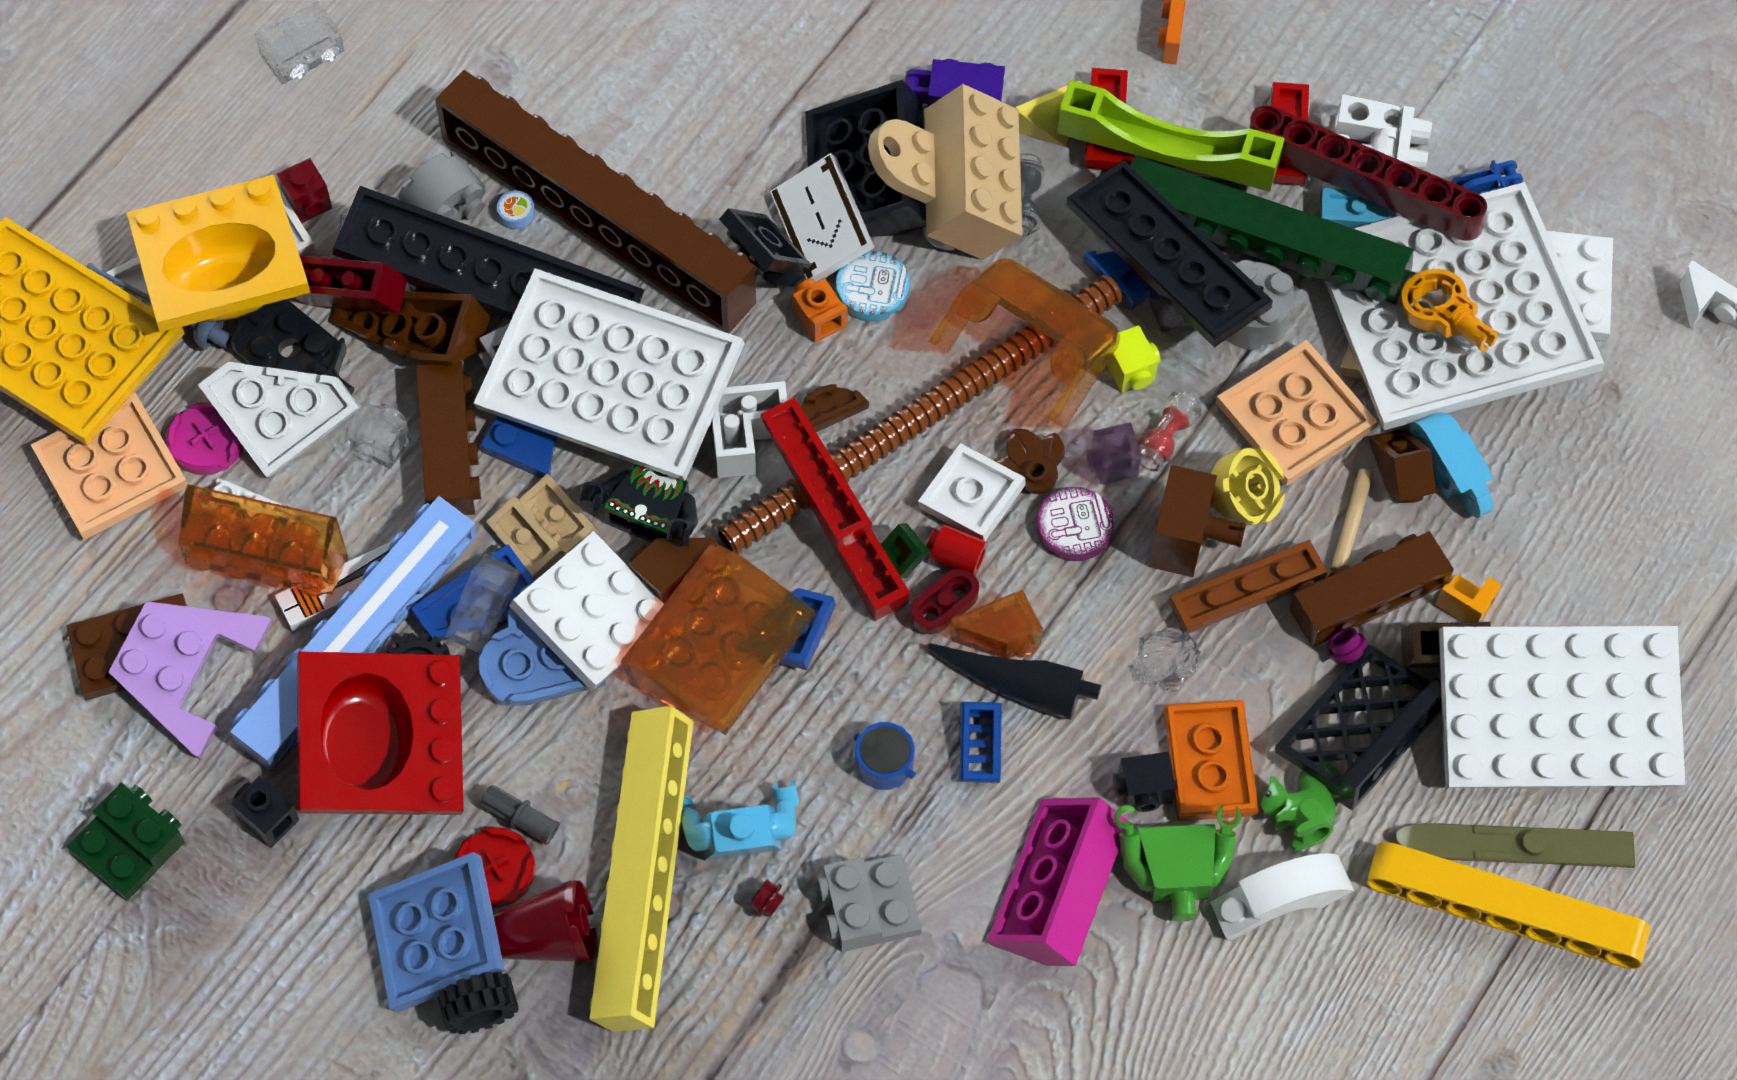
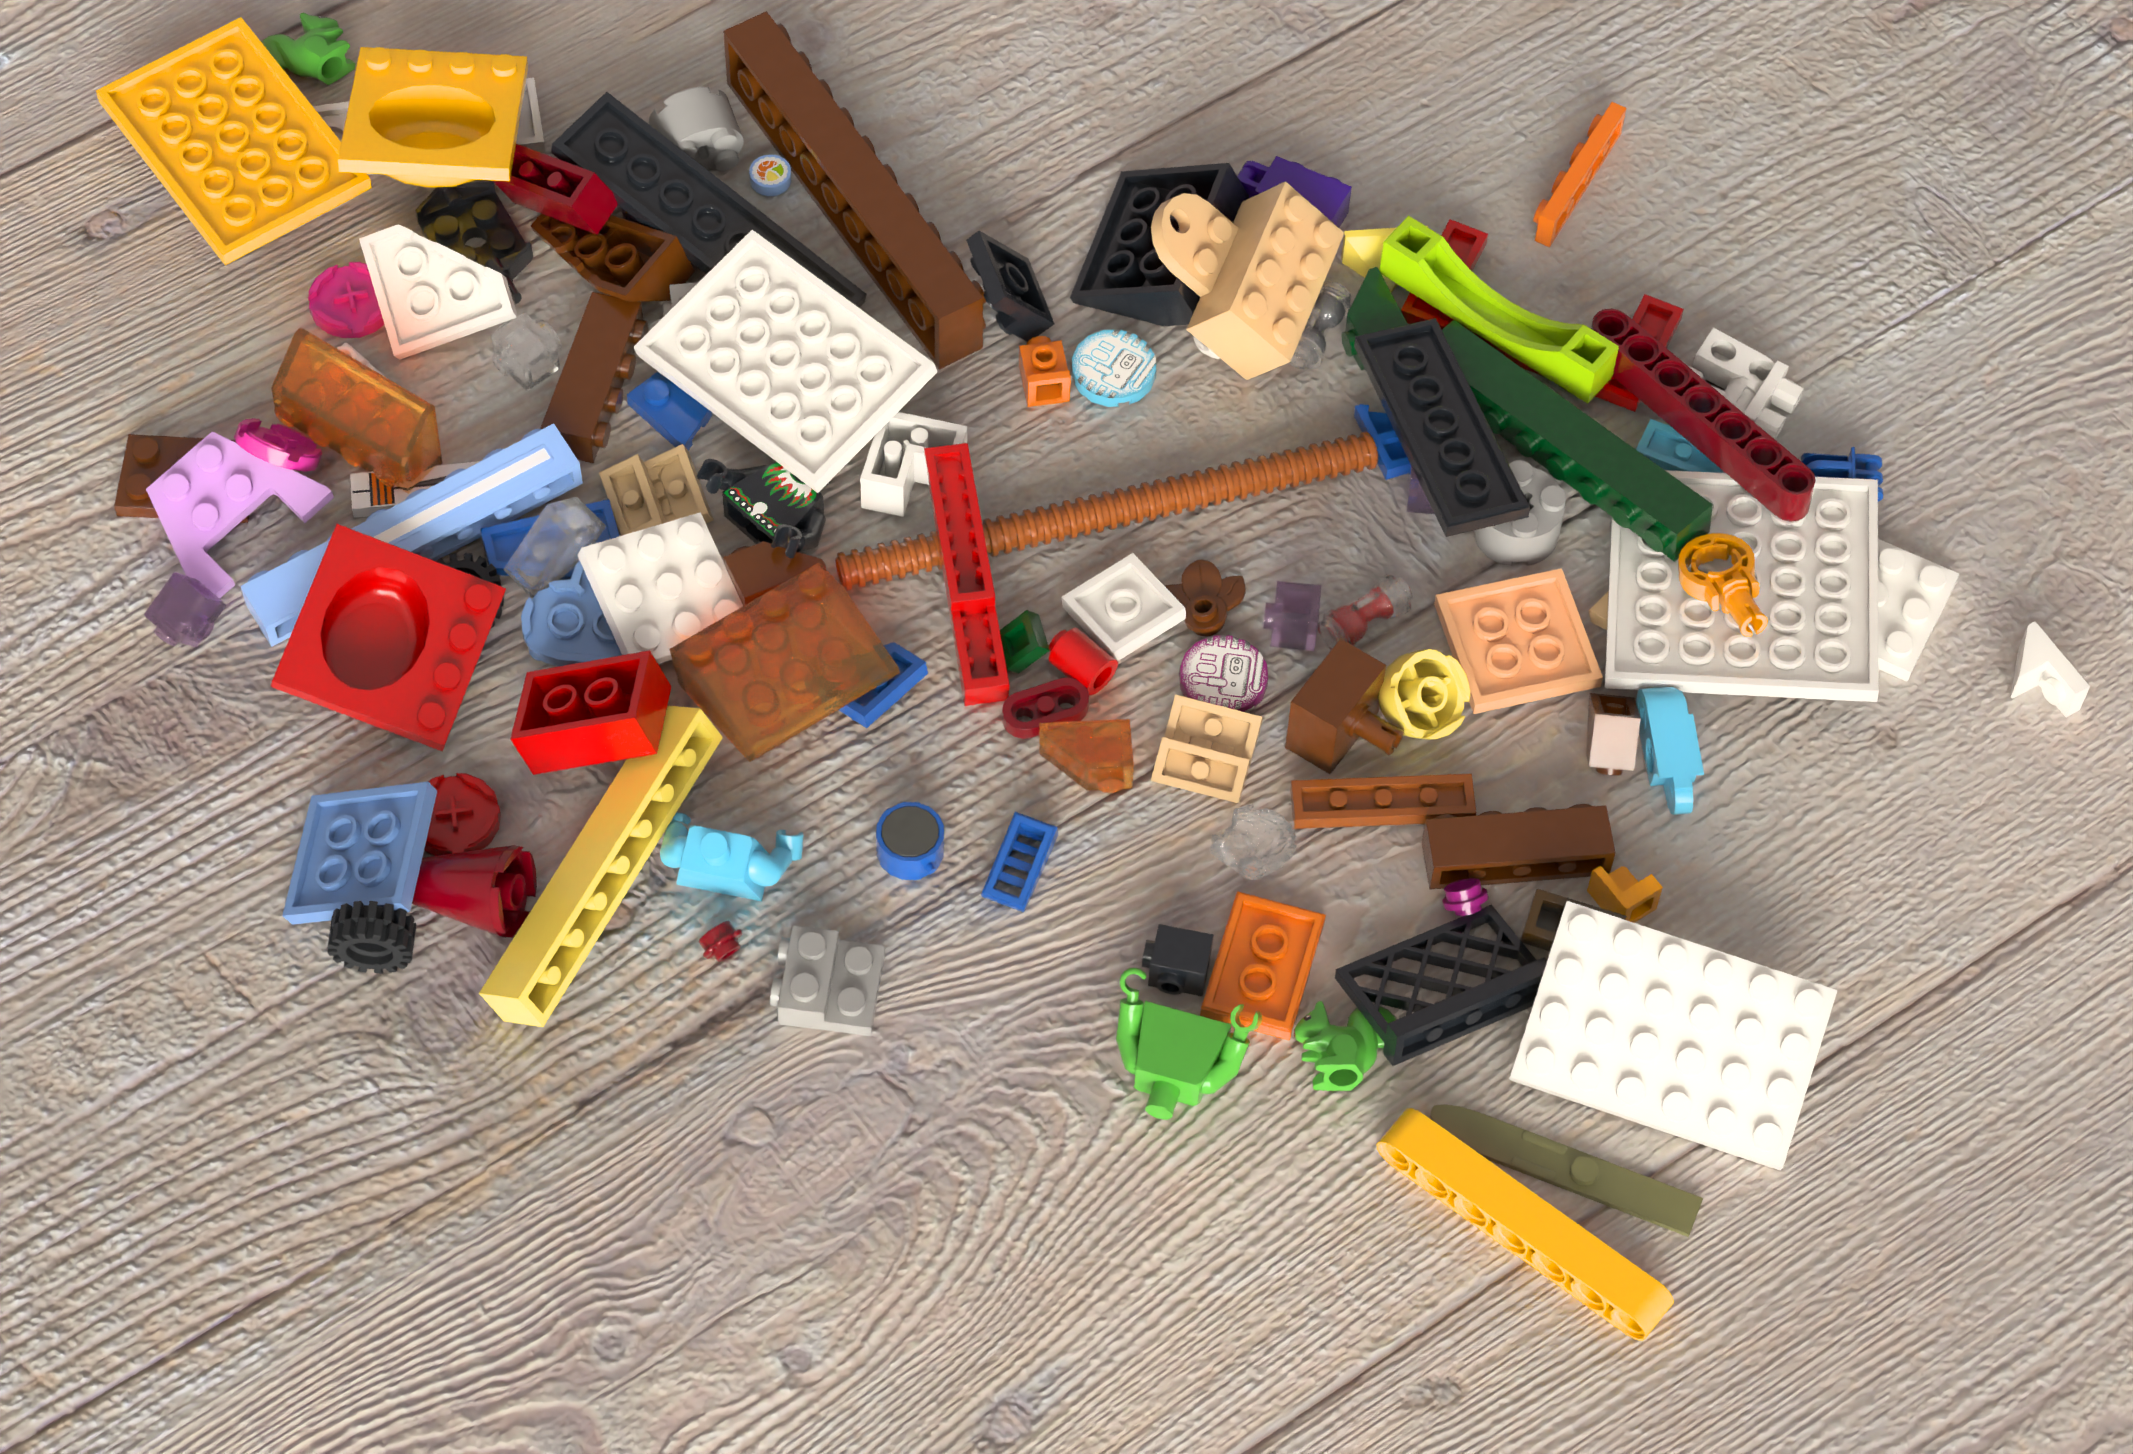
camera: 20 degrees right, 5 degrees down
light nougat plate [31,392,189,540] -> none
dark green plate [66,782,185,901] -> none
sand blue sword [86,263,232,350] -> none
black brick [231,775,300,848] -> none
dark red brick [277,158,333,223] -> none
dark grey axle [481,785,560,845] -> none
white tile [770,153,874,282] -> none
reddish brown plate [801,384,869,432] -> none
clear orange windscreen [928,258,1120,428] -> none
black piece [928,643,1102,720] -> none
dark pink slope [986,797,1129,966] -> none
neon yellow brick [1102,325,1161,393] -> none
white arch [1210,853,1354,940] -> none
tan bar [1330,469,1373,572] -> none
none -> clear purple brick [144,572,227,647]
none -> dark pink tile [234,418,323,472]
none -> bright green animal [261,13,355,85]
none -> red brick [510,650,672,775]
none -> tan slope [1151,694,1263,804]
none -> dark green slope [1341,267,1408,371]

